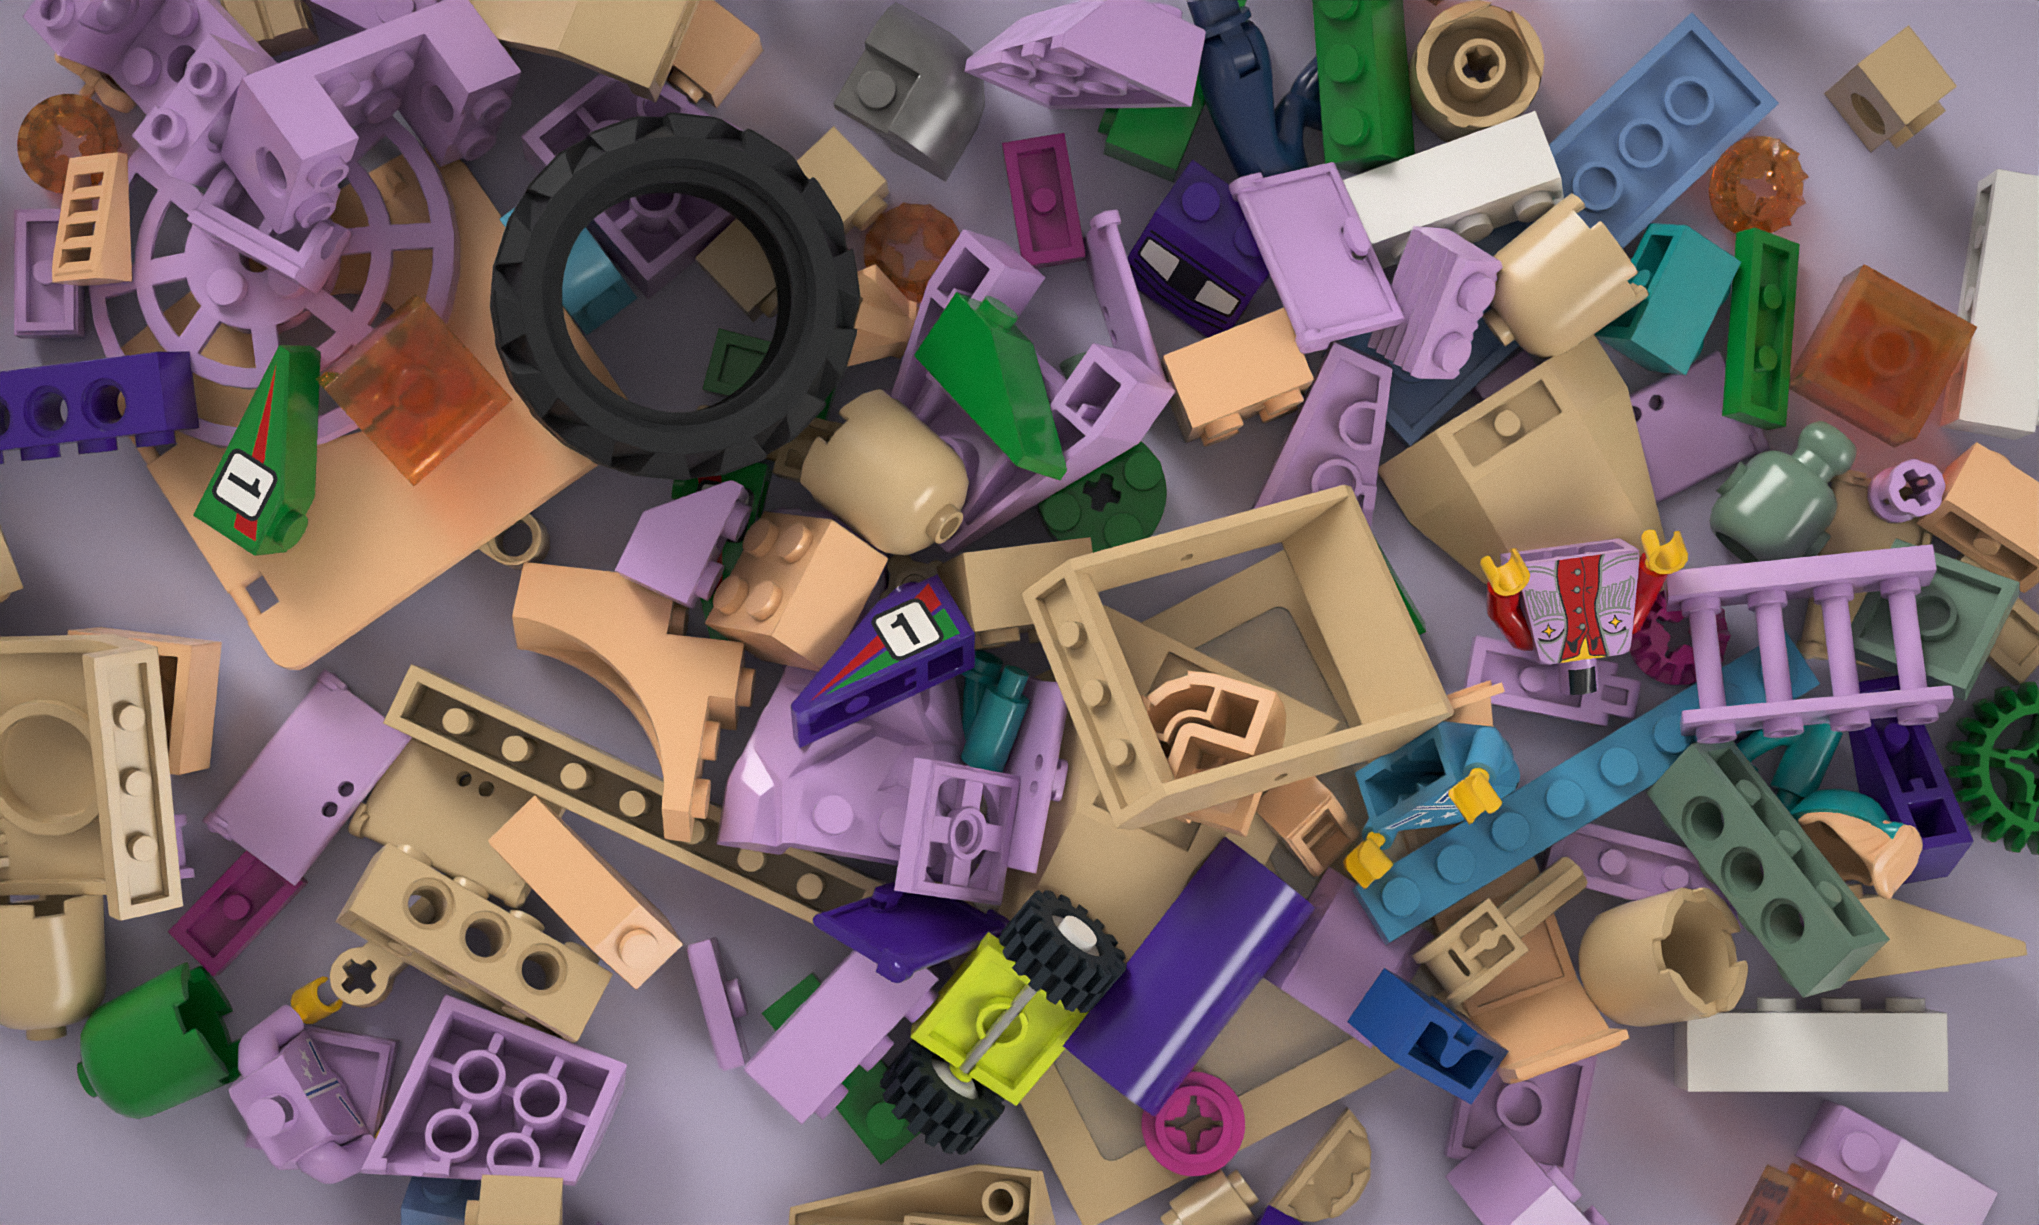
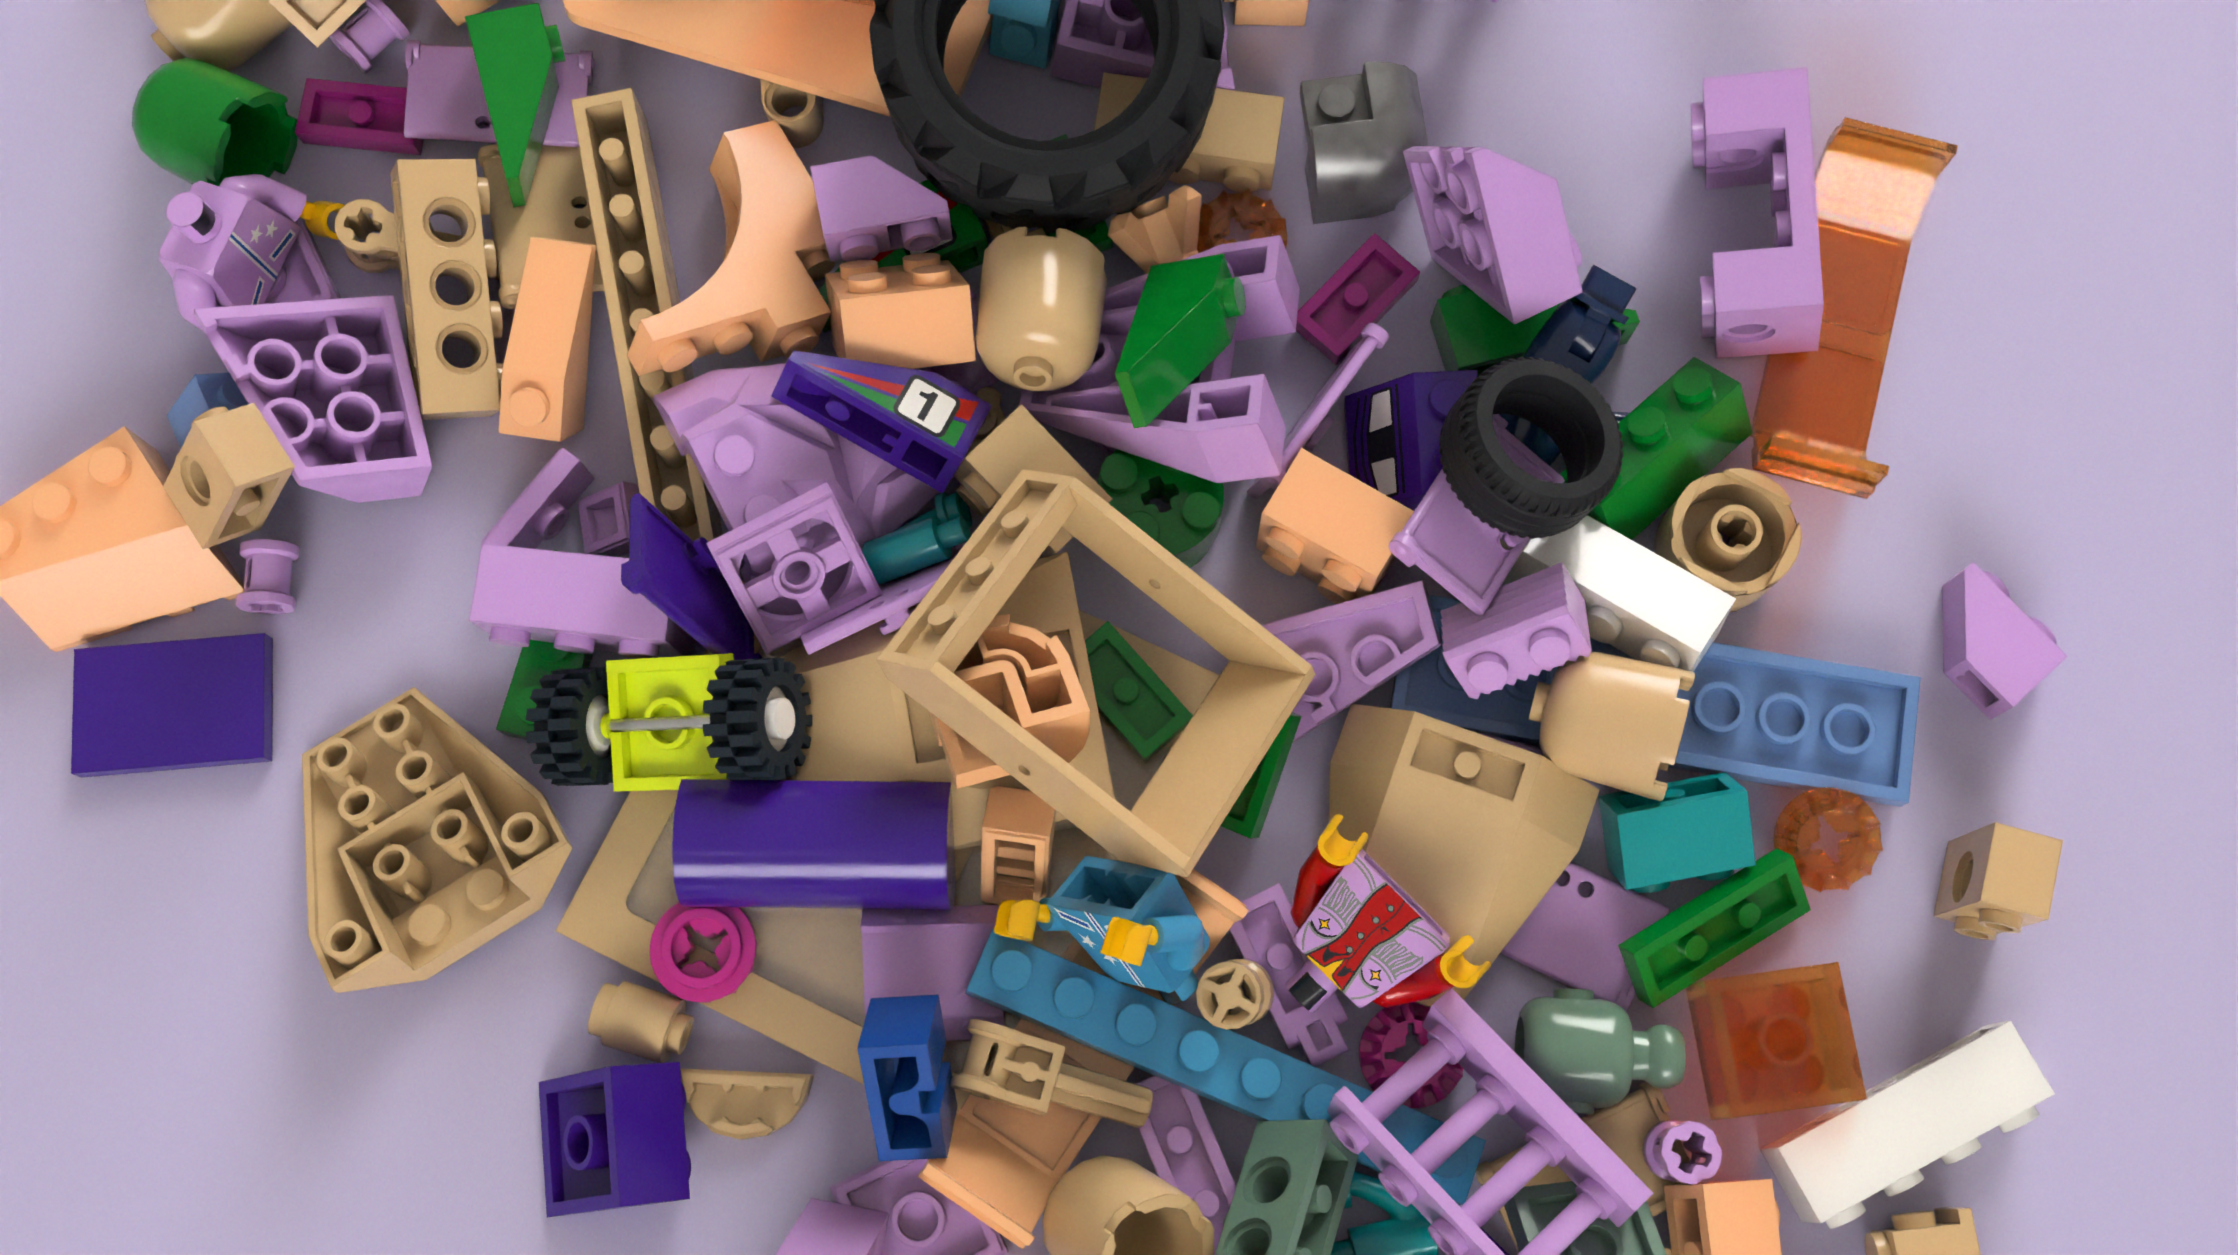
camera: 55 degrees right, 10 degrees down
none -> green slope [465,3,565,207]
none -> lavender slope [577,481,640,557]
none -> green plate [1085,621,1193,763]
none -> tan wheel [1196,958,1274,1030]
none -> black tyre [1439,357,1624,539]

